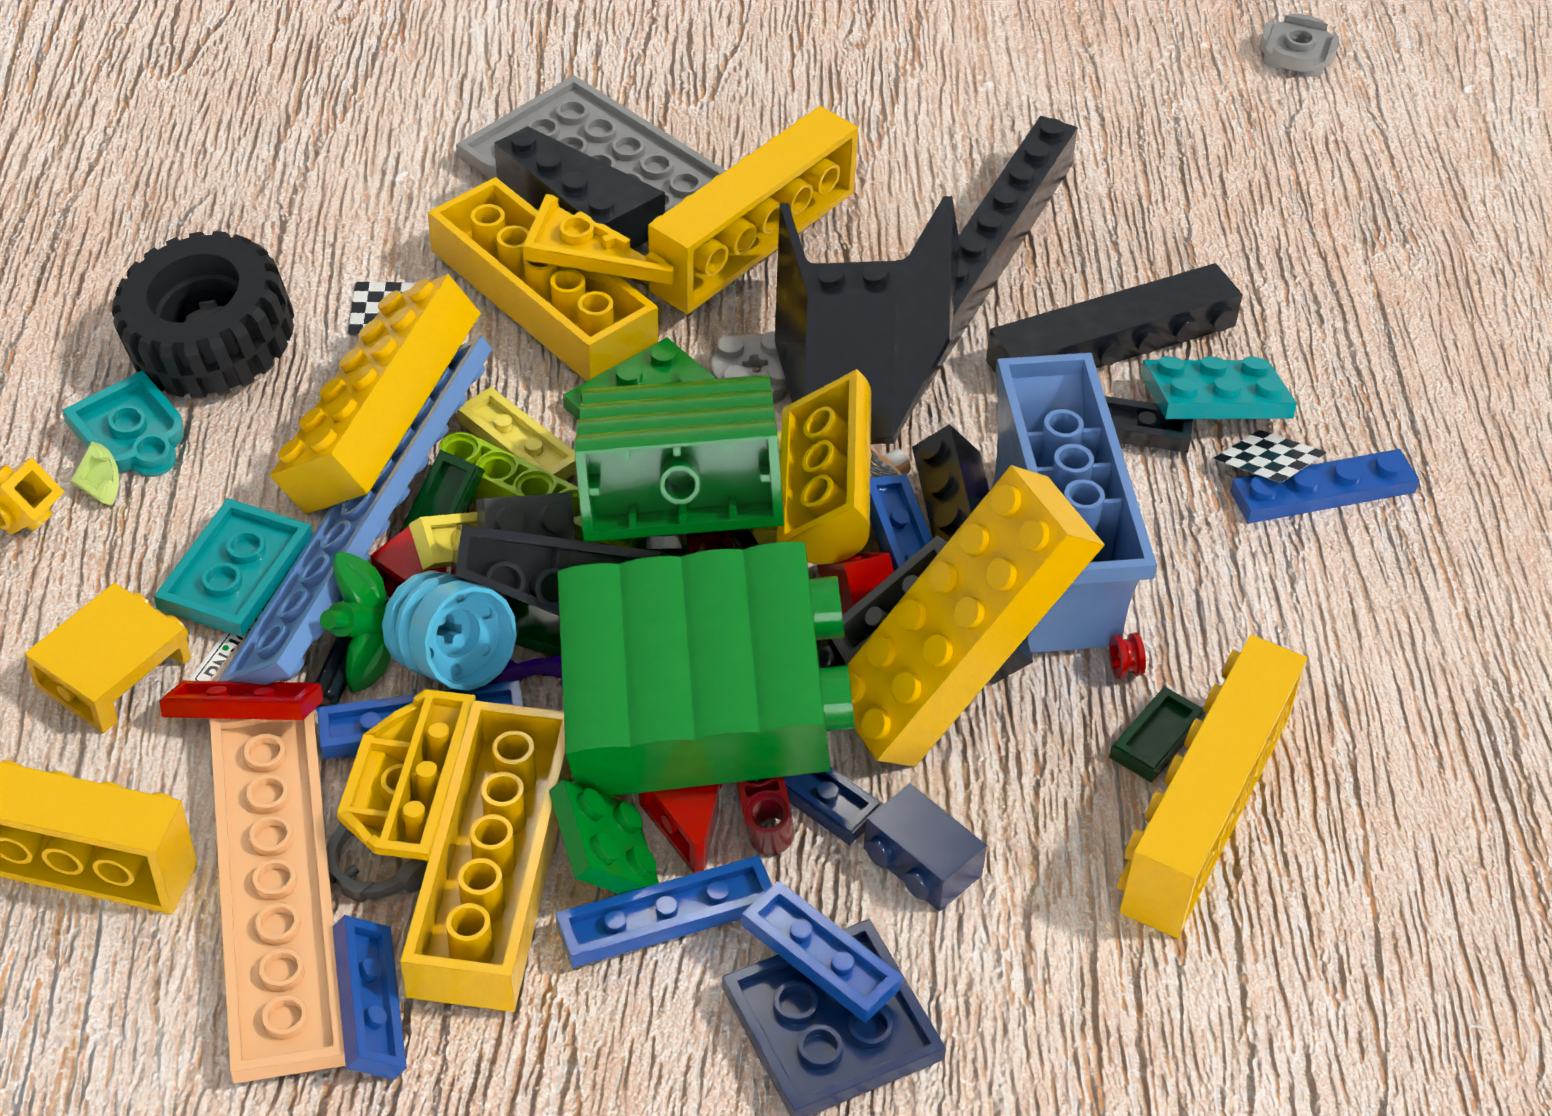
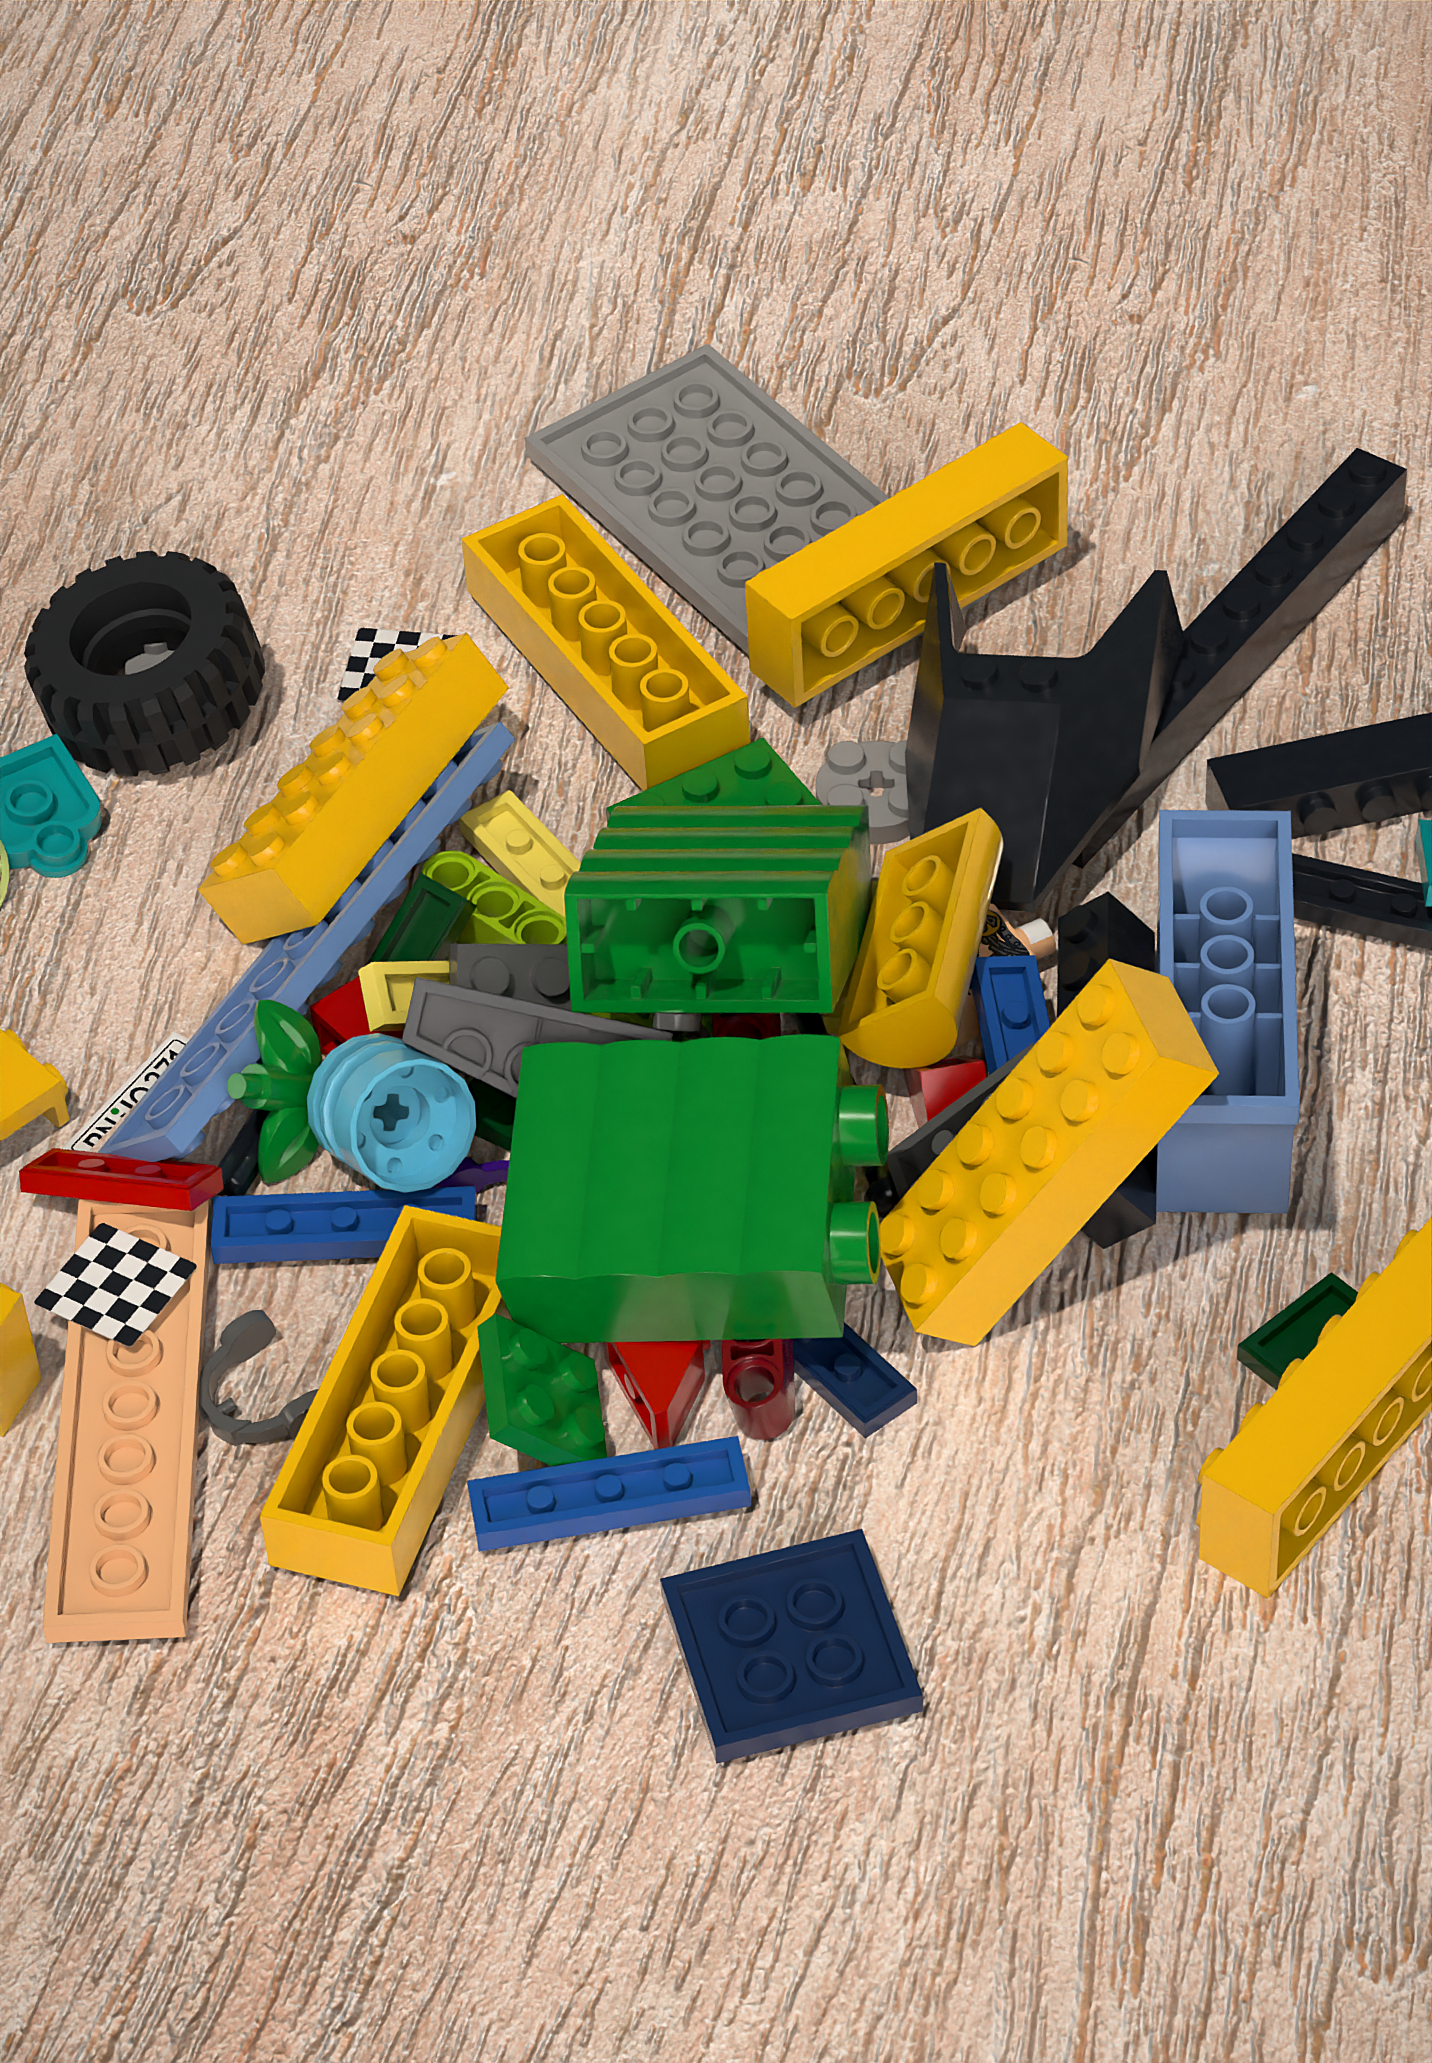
camera: 15 degrees right, 0 degrees up
teal plate [154,498,313,637] -> none
blue plate [333,915,407,1080] -> none
yellow wedge [337,689,476,861] -> none
black wedge [494,126,665,249] -> none
yellow wing [522,194,675,285] -> none
plate [741,880,903,1023] -> none
brick [863,783,987,912] -> none
red bush [1109,632,1146,679] -> none
none -> sticker [34,1223,197,1347]

